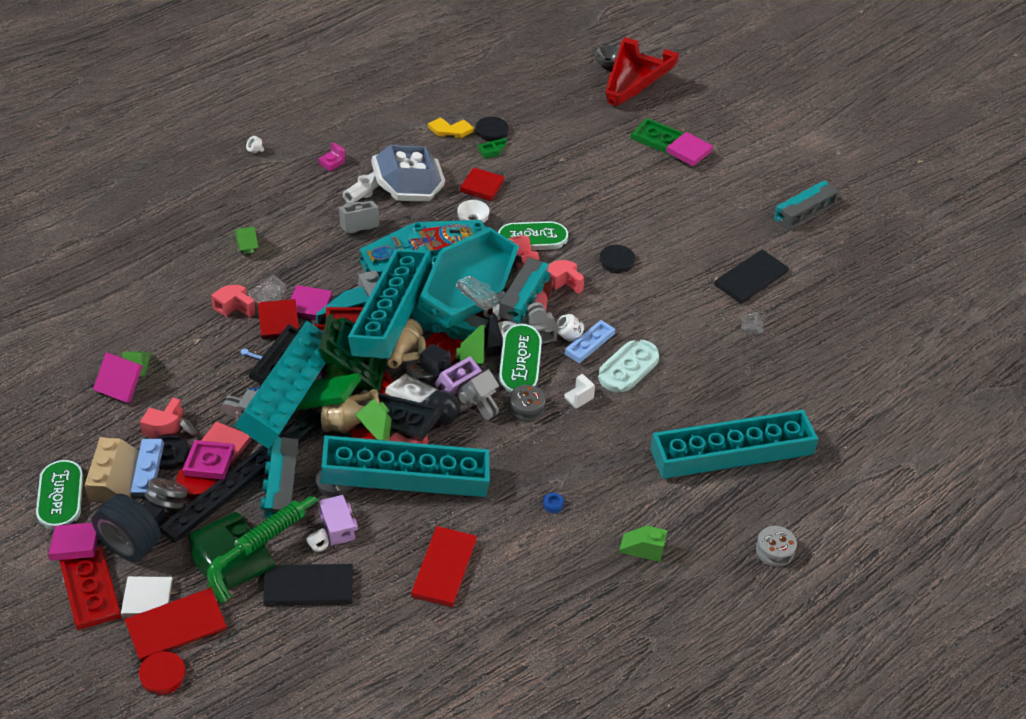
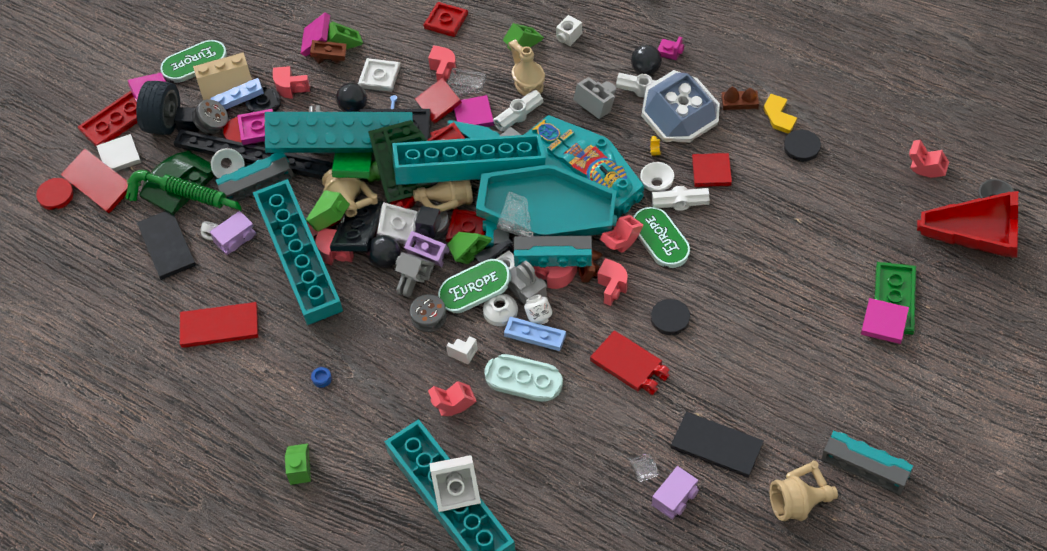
camera: 75 degrees right, 10 degrees up
light grey piece [179,418,197,436] -> none
green tile [478,138,507,159] -> none
none -> white piece [211,148,244,178]
none -> copper tile [310,40,346,64]
none -> black piece [336,83,367,112]
none -> white tile [358,58,400,92]
none -> red tile [423,2,468,37]
none -> coral brick [428,381,477,416]
none -> white slope [430,455,481,512]
none -> white piece [483,294,518,326]
none -> white piece [493,90,543,131]
none -> tan piece [508,39,545,96]
none -> white brick [556,15,582,46]
none -> red tile [590,330,670,395]
none -> black piece [631,44,662,75]
none -> yellow piece [650,136,661,156]
none -> white piece [652,186,710,211]
none -> lavender brick [652,466,699,520]
none -> copper tile [721,86,759,110]
none -> tan piece [770,461,838,521]
none -> coral brick [909,140,949,178]

